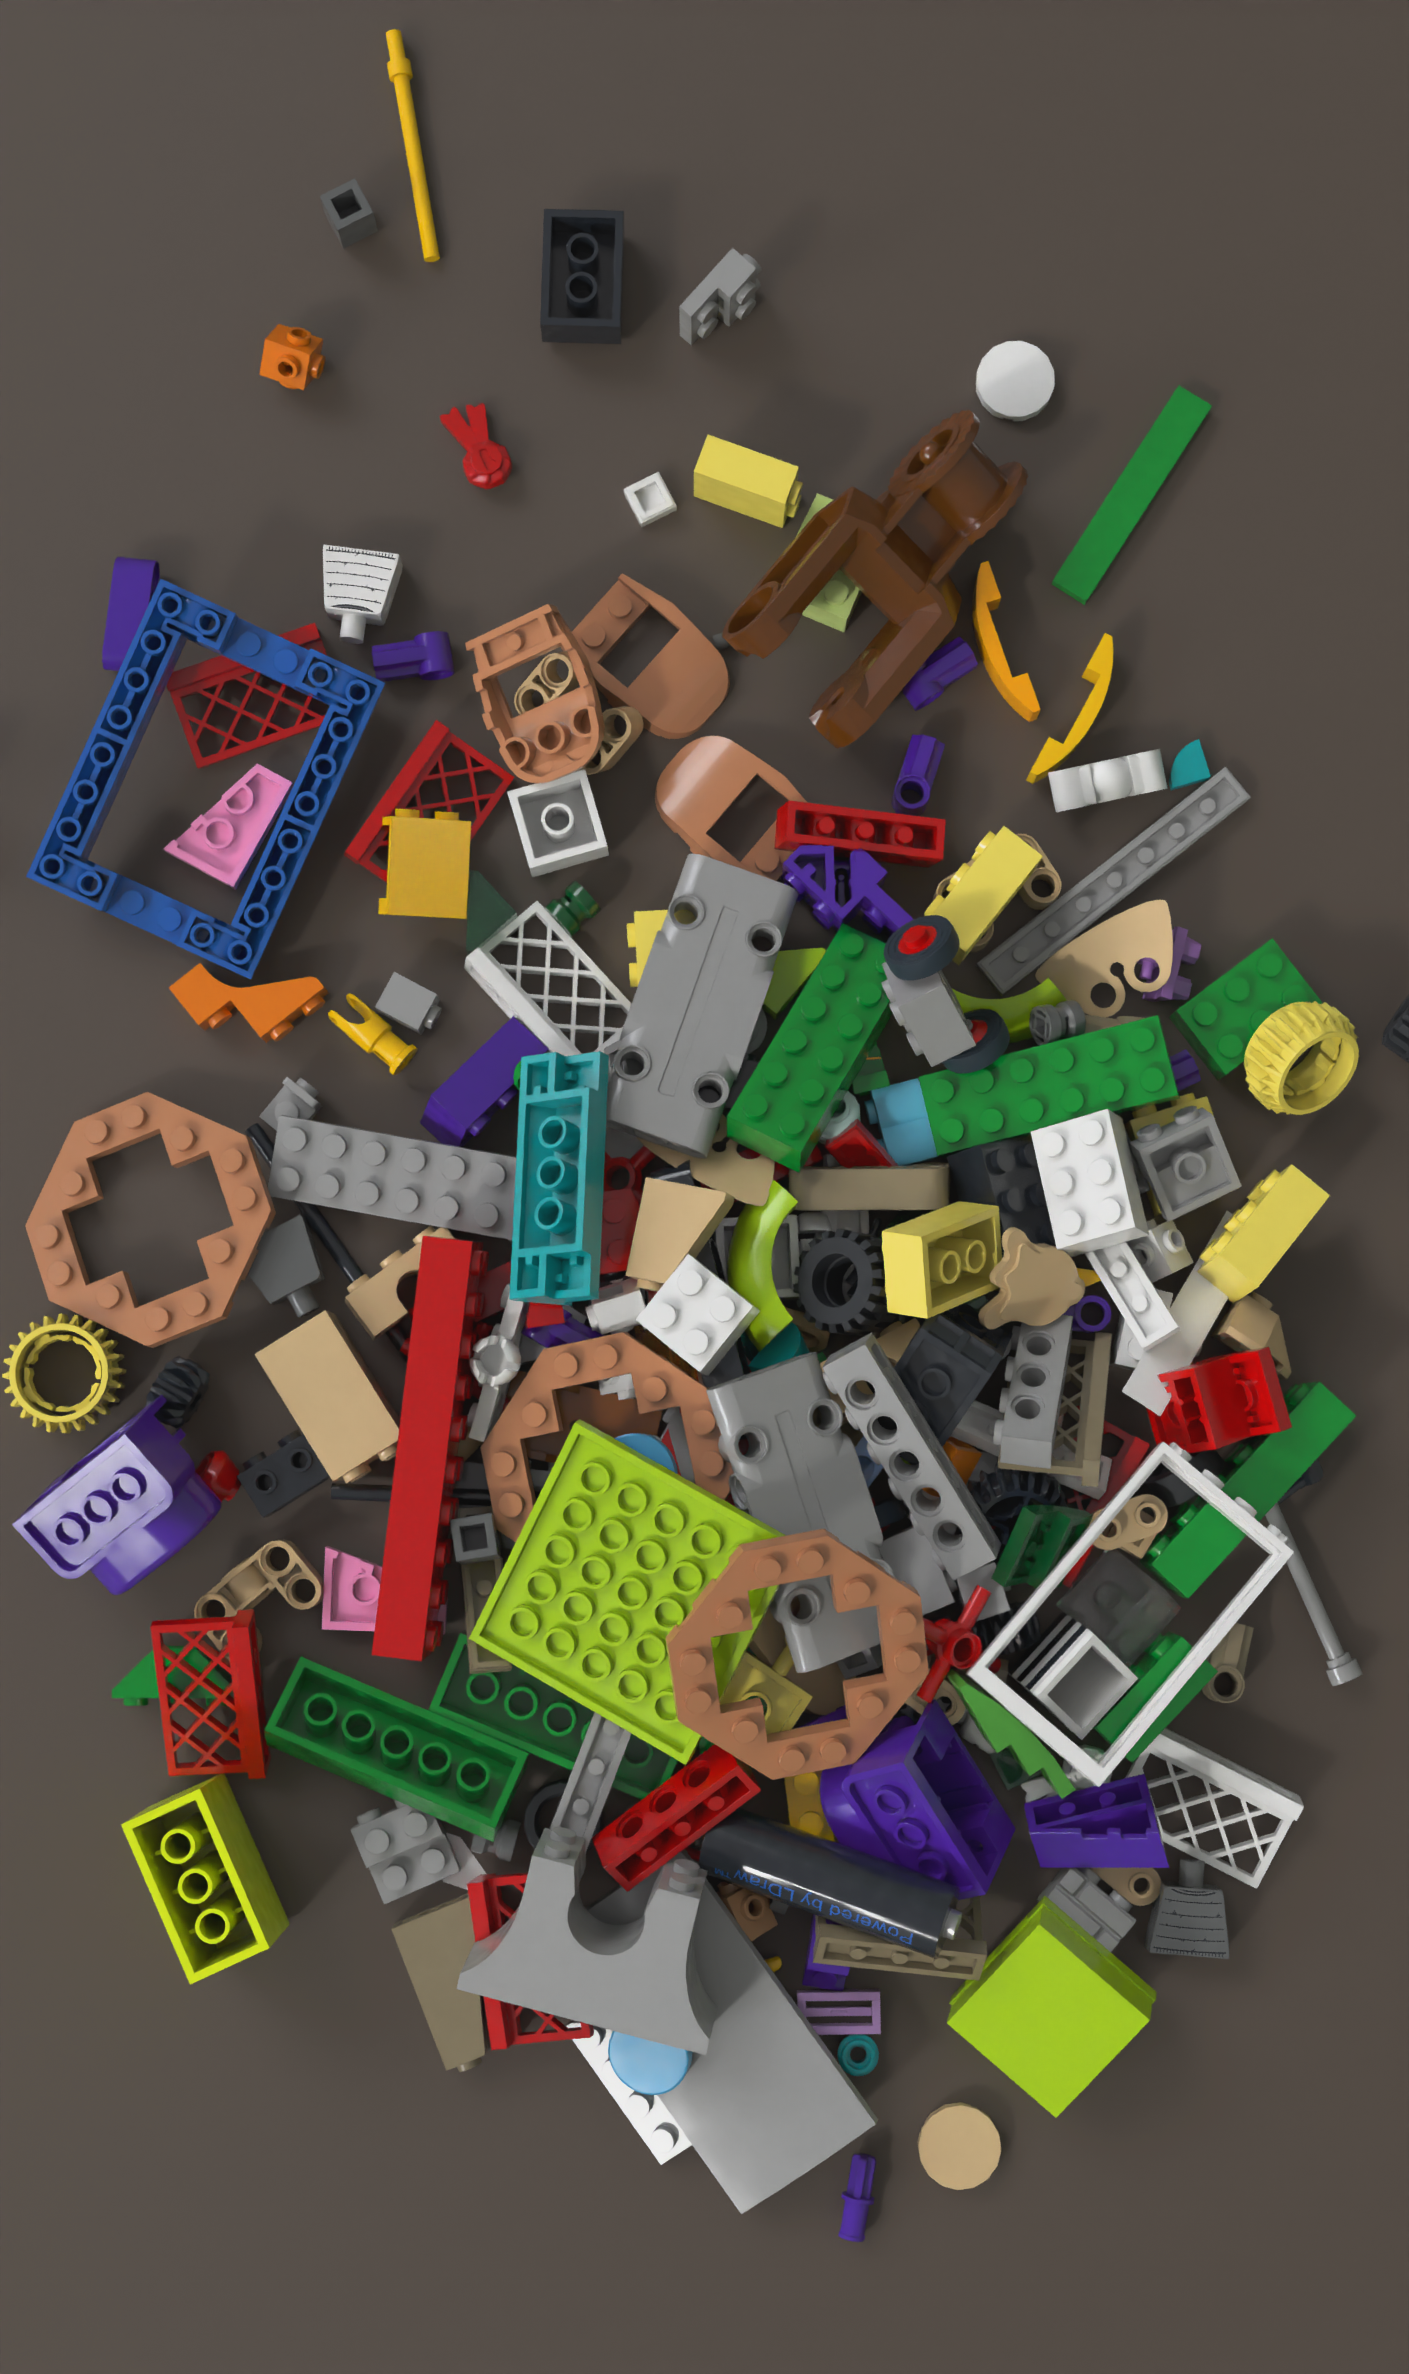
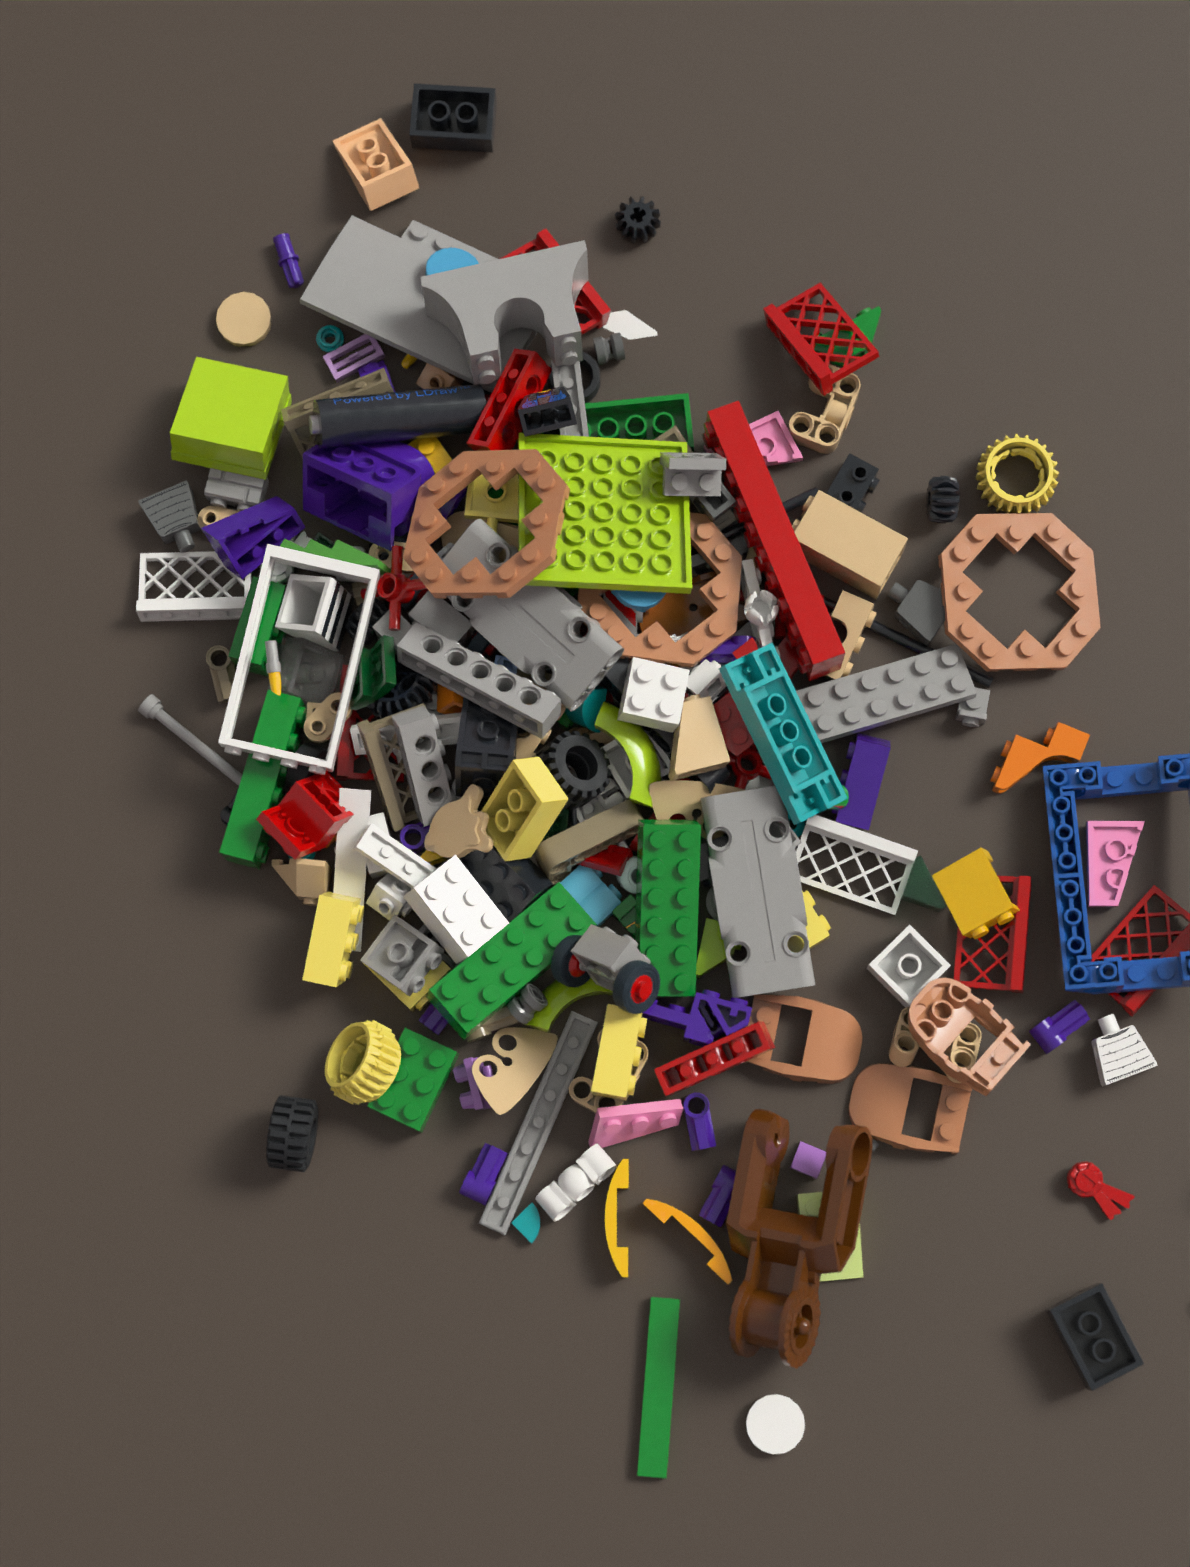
camera: 160 degrees right, 5 degrees down
brick [12,1395,222,1595] -> none
neon yellow brick [121,1773,290,1985] -> none
red cone [195,1450,241,1502] -> none
green brick [264,1657,529,1842] -> none
yellow piece [328,993,418,1075] -> none
light grey plate [351,1800,461,1904] -> none
light grey brick [375,972,442,1035] -> none
dark tan slope [391,1893,488,2072] -> none
dark green wheel [545,880,601,937] -> none
white tile [623,472,677,527] -> none
light grey plate [679,248,762,346] -> none
light yellow brick [694,435,803,528] -> none
none -> light grey piece [265,640,281,696]
none -> light nougat slope [333,118,419,211]
none -> black brick [409,83,497,153]
none -> dark purple piece [459,1143,508,1206]
none -> black torso [518,387,577,437]
none -> bright pink wing [588,1099,683,1148]
none -> black gear [615,196,661,244]
none -> light grey bracket [660,452,726,496]
none -> medium lavender slope [790,1141,826,1179]

